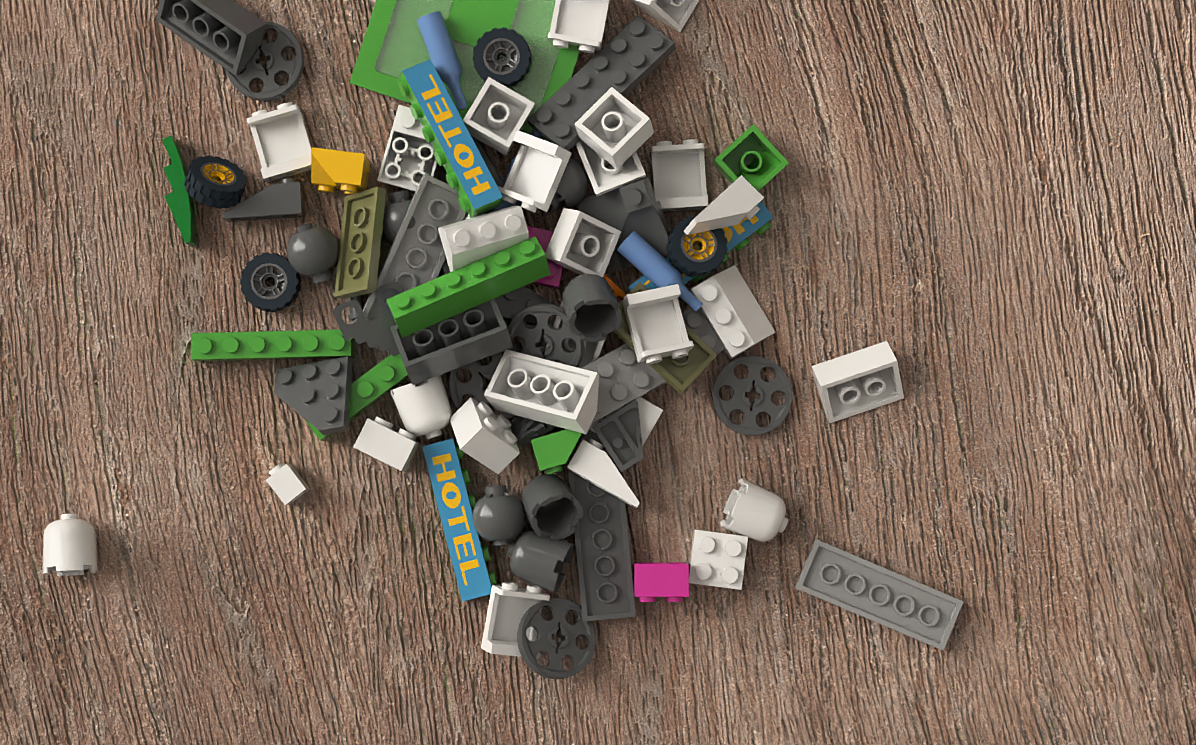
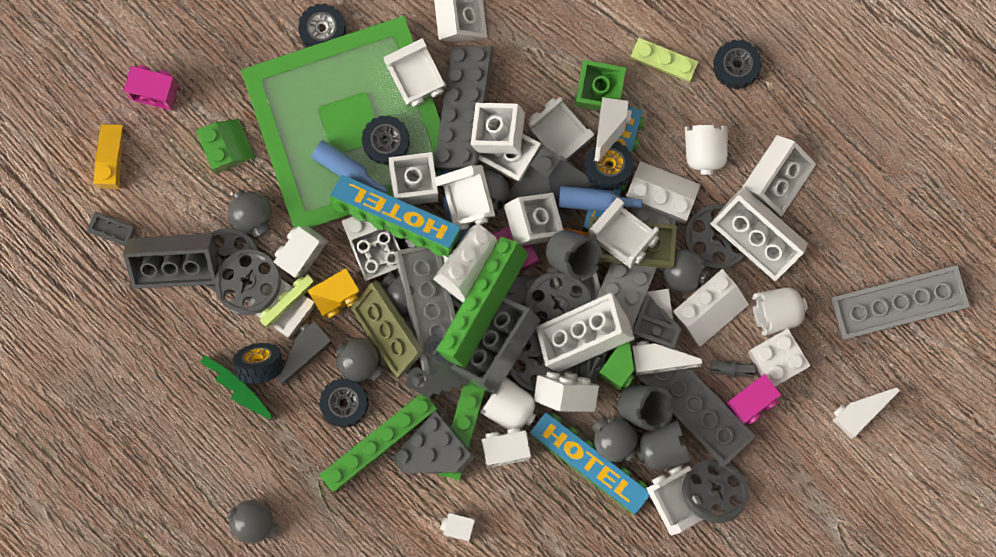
camera: 45 degrees left, 5 degrees down
none -> dark grey wedge [215,250,281,315]
none -> dark grey brick [227,499,278,544]
none -> dark grey brick [228,189,272,238]
none -> yellowish green plate [260,275,315,329]
none -> white brick [274,226,328,277]
none -> yellowish green plate [630,38,698,83]
none -> dark grey brick [658,249,709,293]
none -> white slope [672,269,749,347]
none -> white cylinder [685,125,728,175]
none -> white slope [710,186,808,281]
none -> dark grey pin [710,360,755,378]
none -> black wheel [713,40,762,90]
none -> white slope [832,388,900,439]

